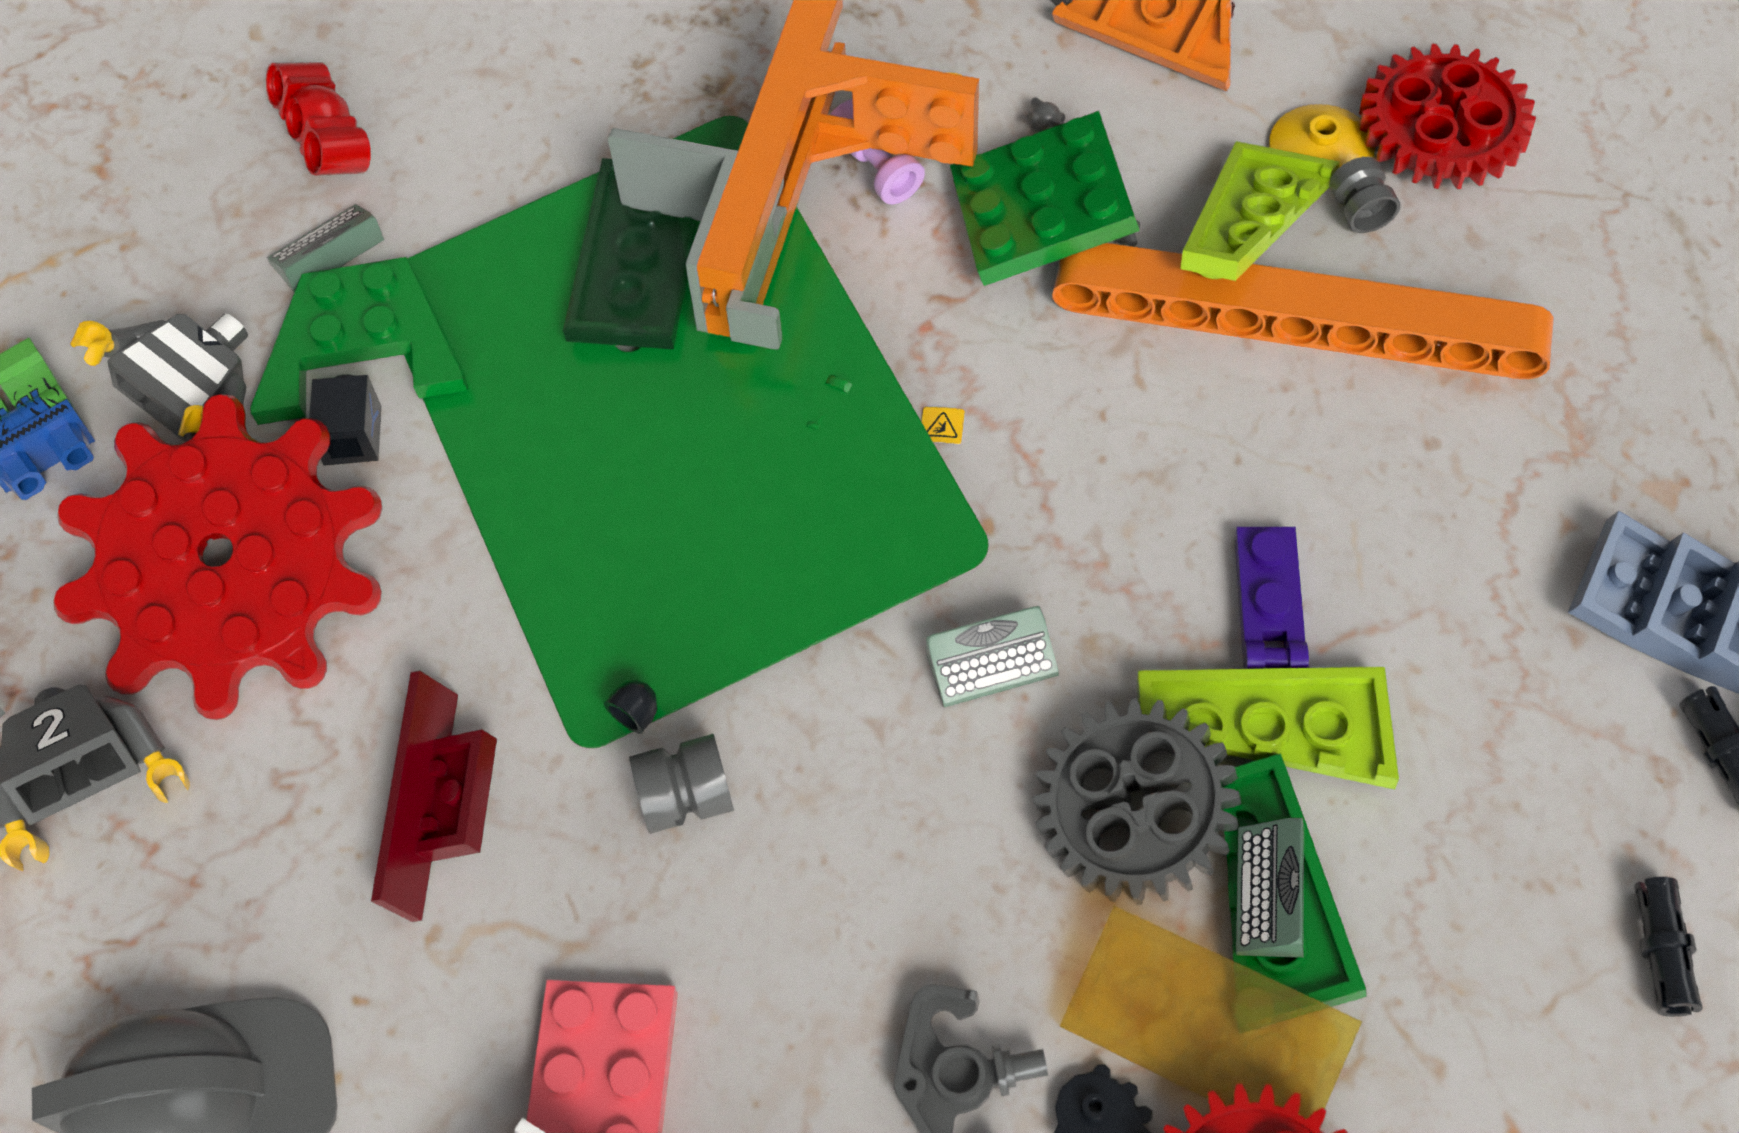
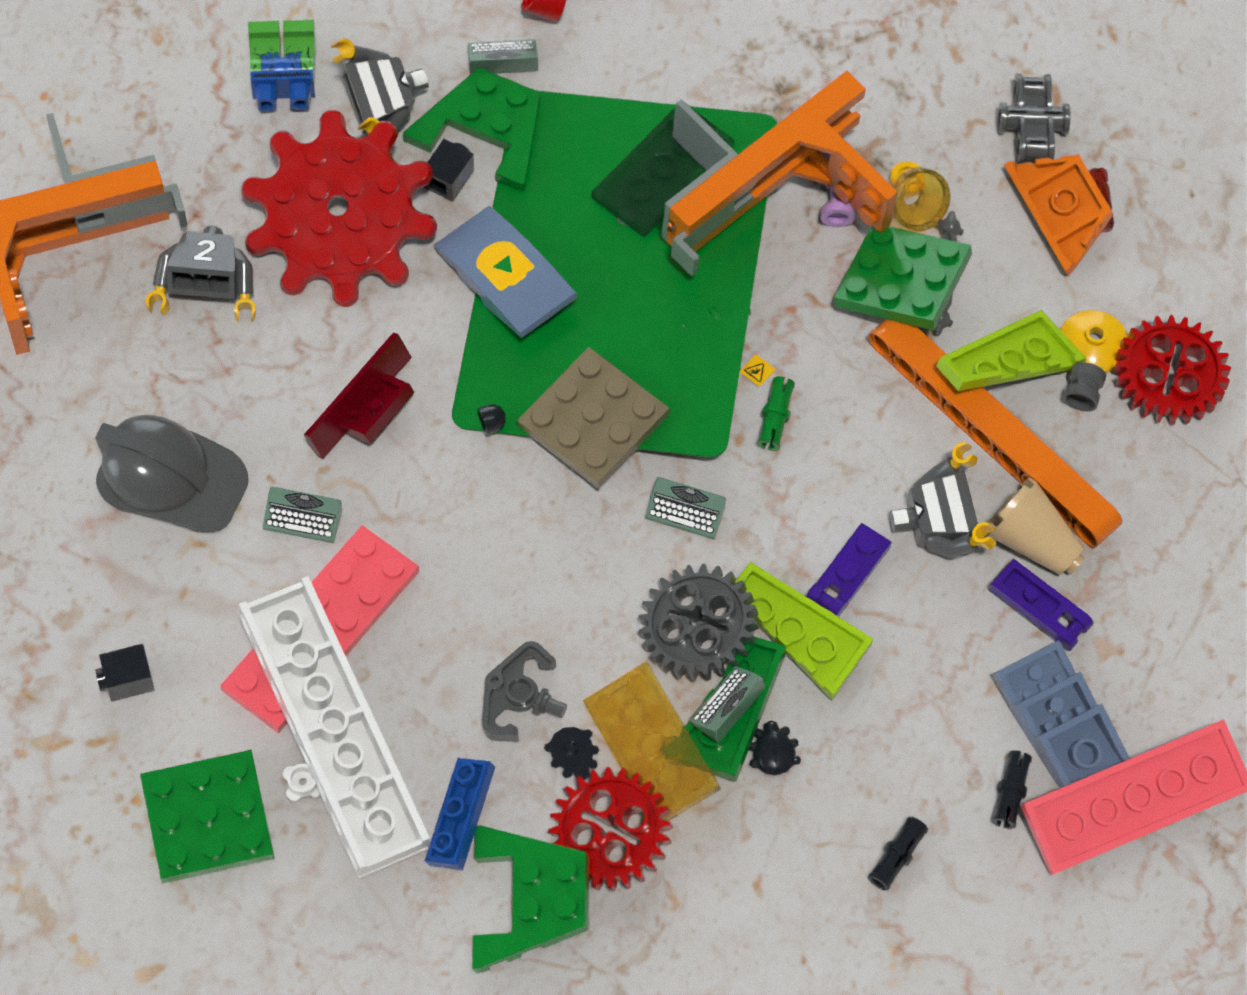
camera: 25 degrees right, 5 degrees up
dark grey wheel [629,733,734,834] -> none
none -> slope [263,487,342,543]
none -> sand blue slope [434,205,578,338]
none -> dark tan plate [517,347,670,489]
none -> black piece [749,720,801,775]
none -> green pin [757,376,795,451]
none -> torso [890,442,996,558]
none -> clear yellow piece [892,167,951,231]
none -> tan cone [987,477,1085,575]
none -> dark purple plate [989,558,1094,651]

